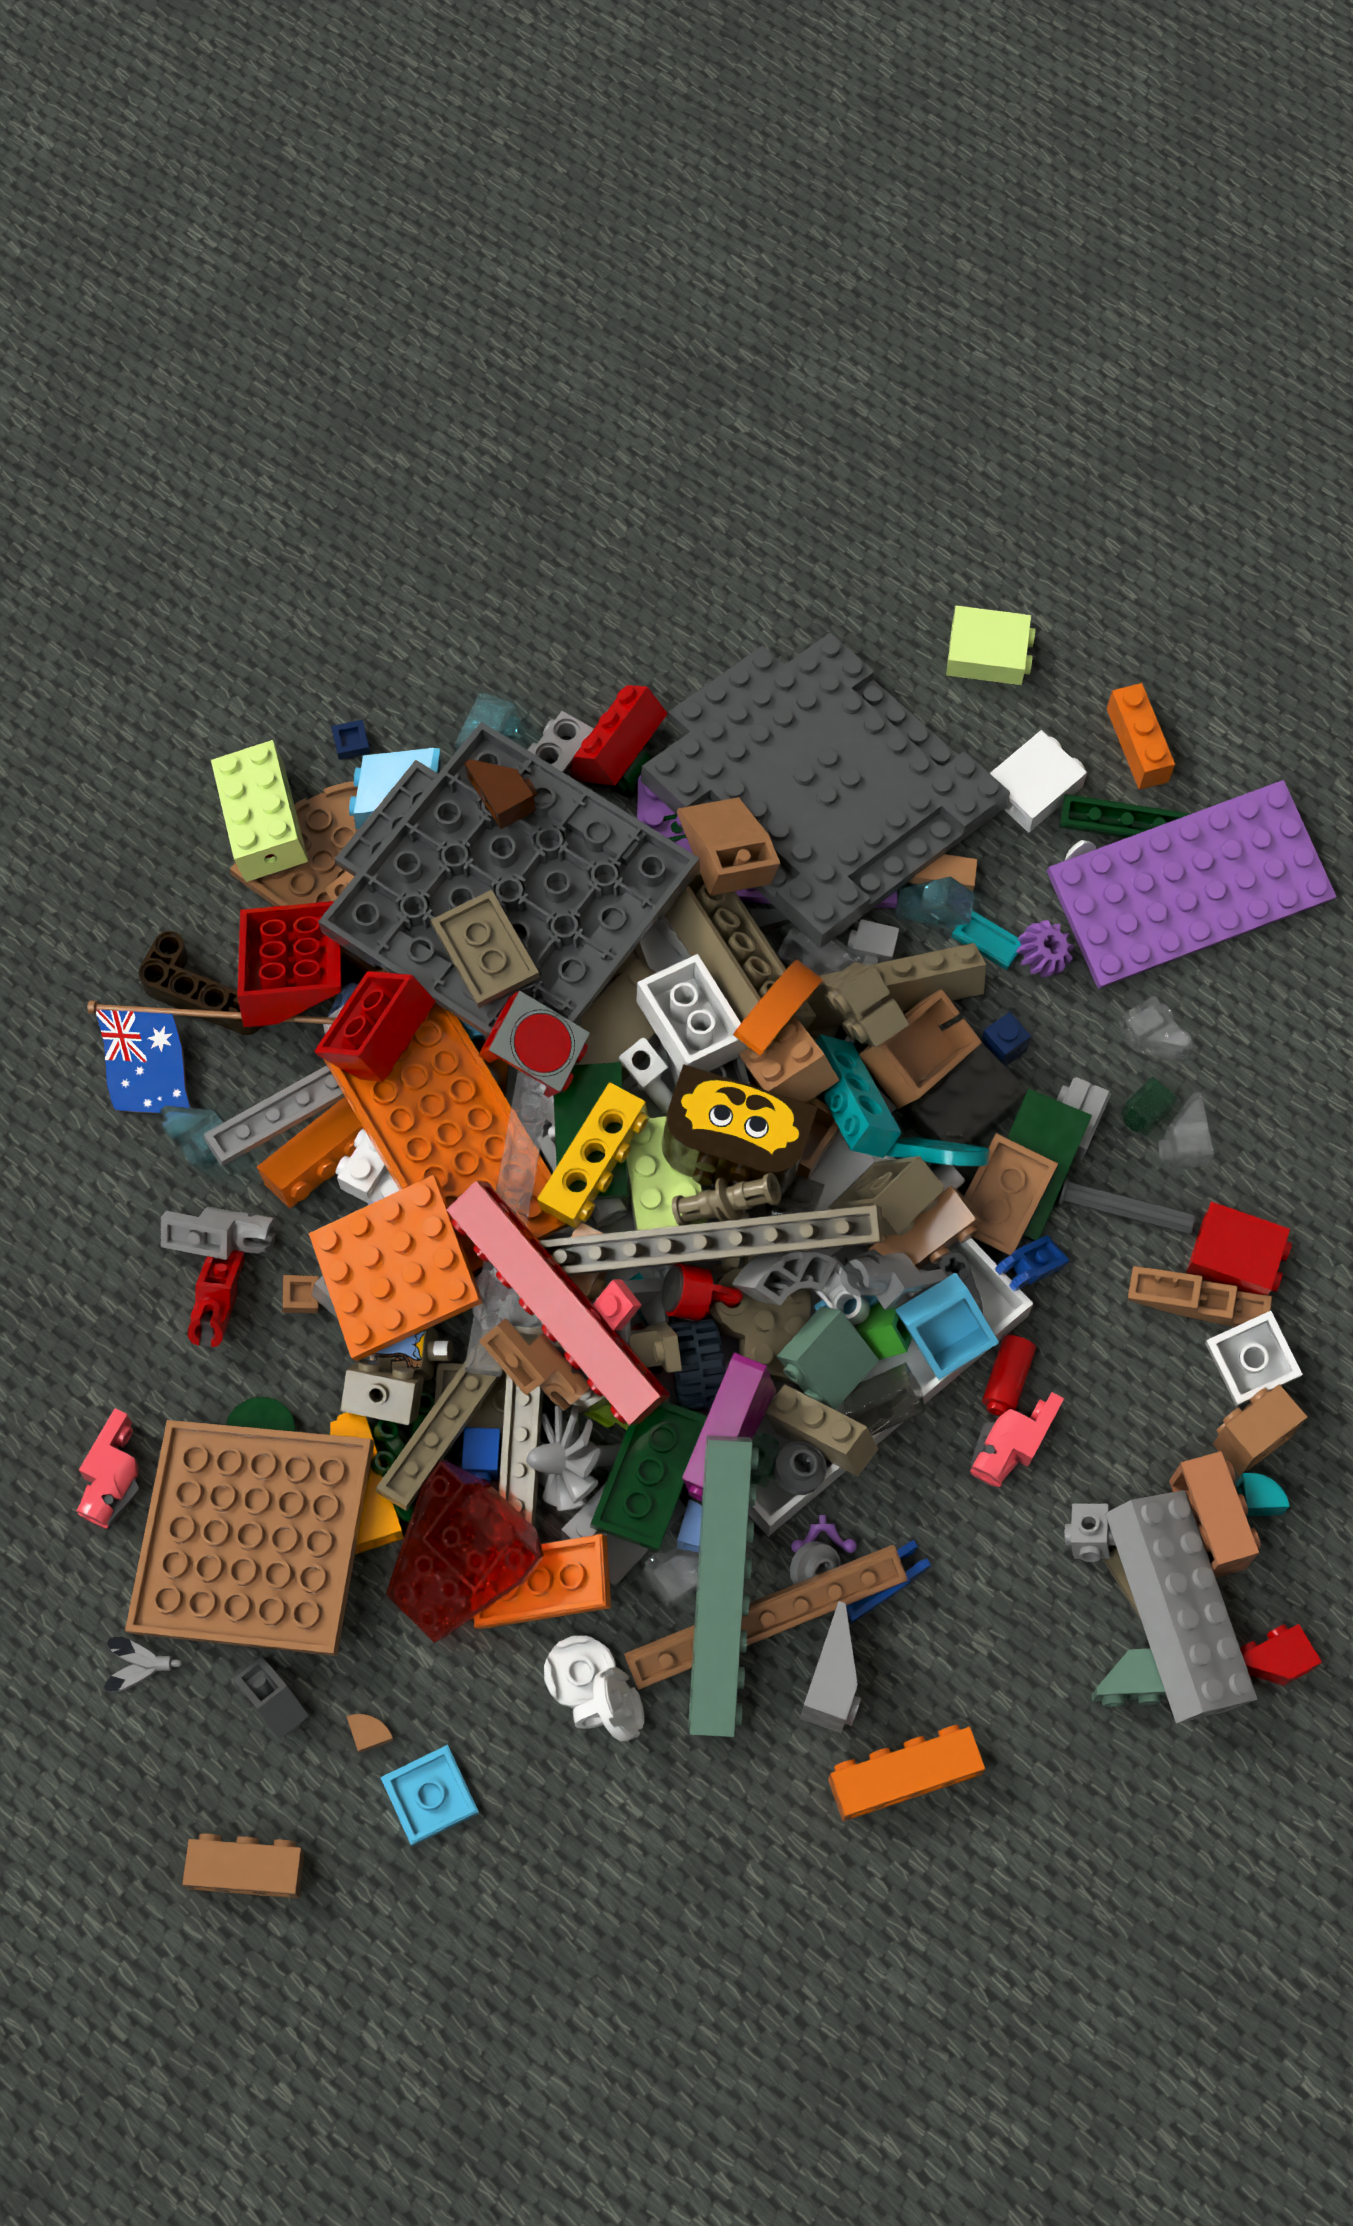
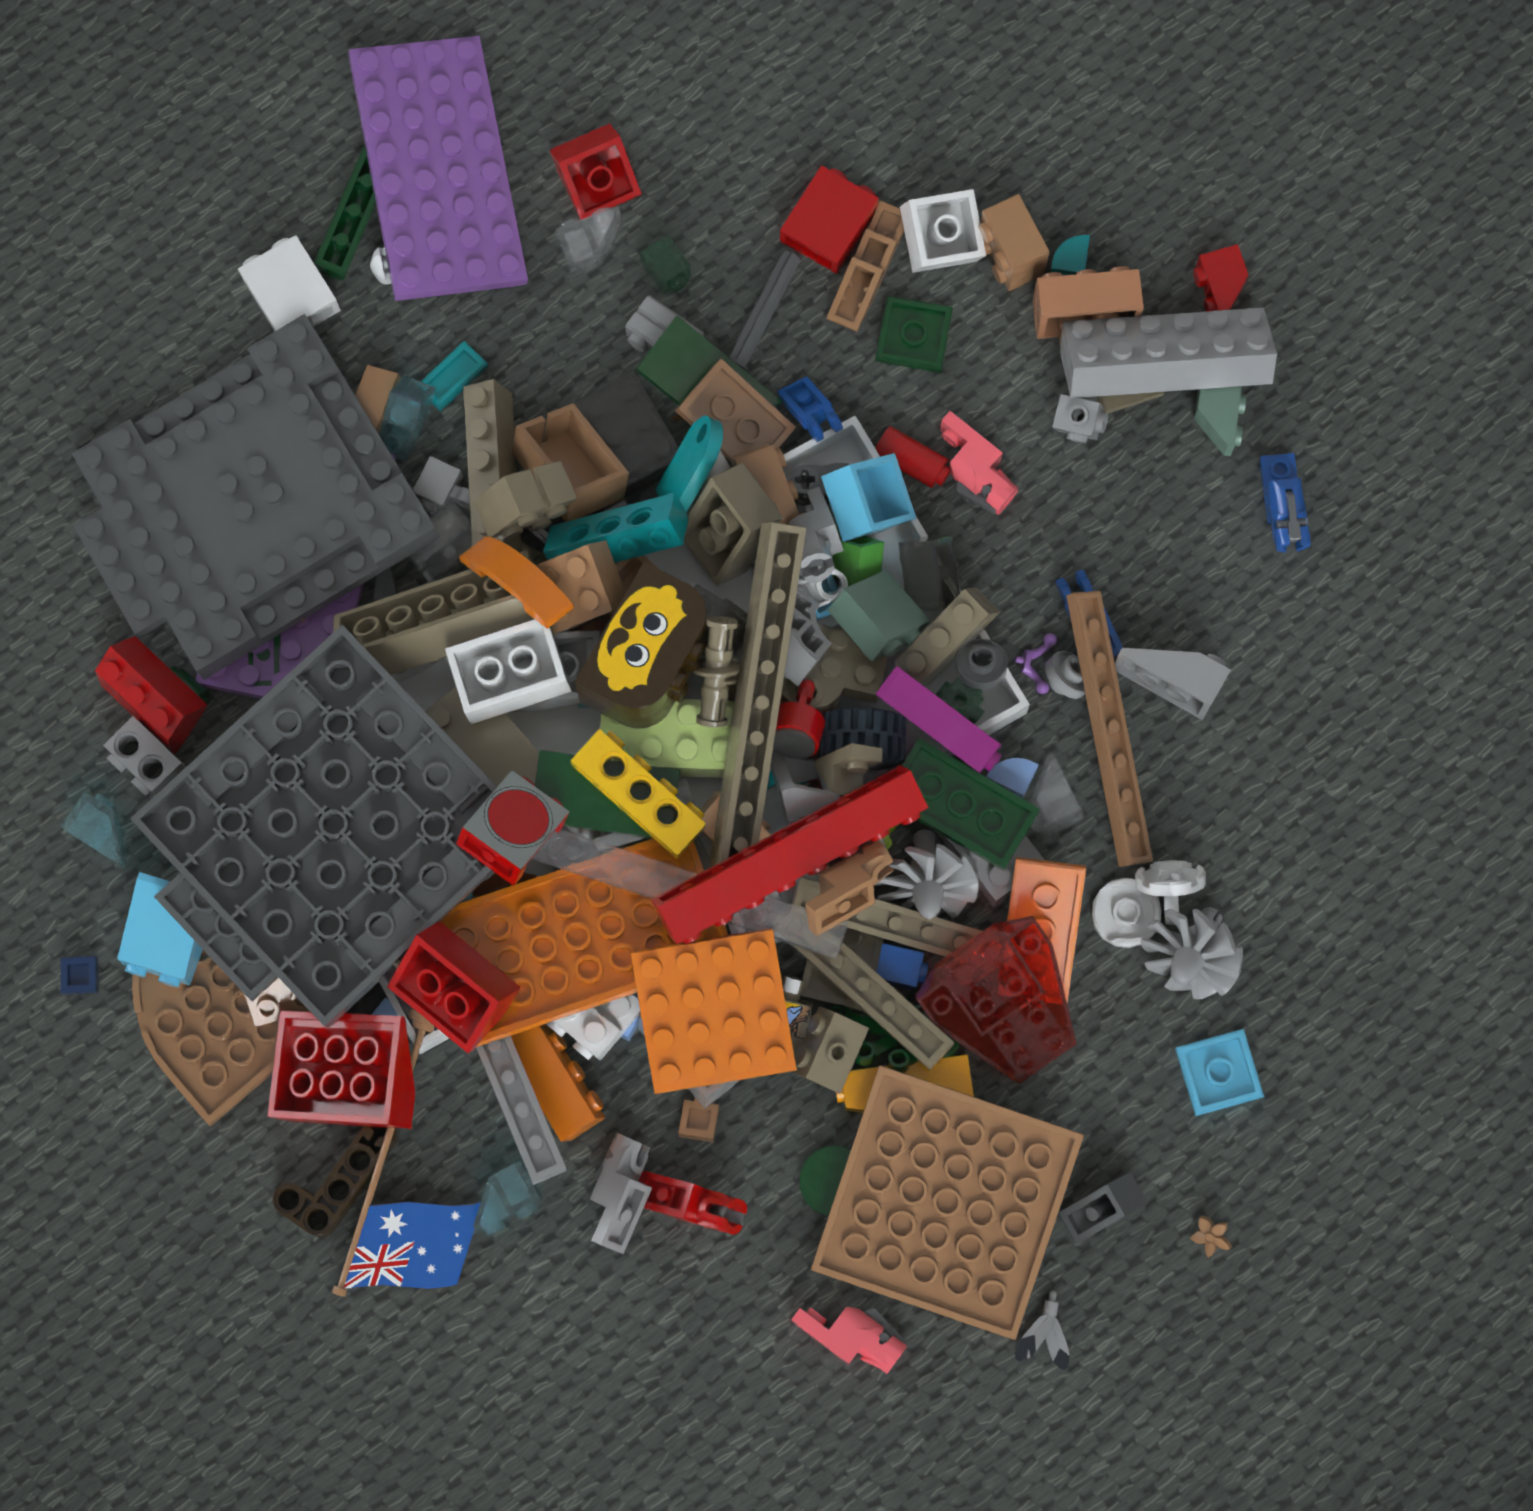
camera: 75 degrees left, 10 degrees up
medium nougat brick [182,1834,304,1899] -> none
yellowish green brick [211,740,309,882] -> none
medium nougat tile [347,1714,394,1753] -> none
dark tan plate [430,890,540,1009] -> none
reddish brown slope [464,759,537,829] -> none
coral plate [593,1279,642,1331] -> none
white bracket [619,1038,673,1114] -> none
medium nougat slope [677,797,780,896] -> none
sand green brick [688,1435,758,1737] -> none
orange brick [828,1725,985,1822] -> none
yellowish green brick [946,606,1035,685] -> none
dark blue brick [980,1012,1031,1070] -> none
medium lavender gear [1016,920,1074,978] -> none
orange brick [1107,683,1175,790] -> none
clear slope [1159,1092,1214,1171] -> none
none -> red slope [549,123,642,221]
none -> dark green tile [875,296,953,373]
none -> light grey piece [1141,907,1243,999]
none -> medium nougat plant [1190,1215,1232,1258]
none -> blue plate [1259,453,1311,553]

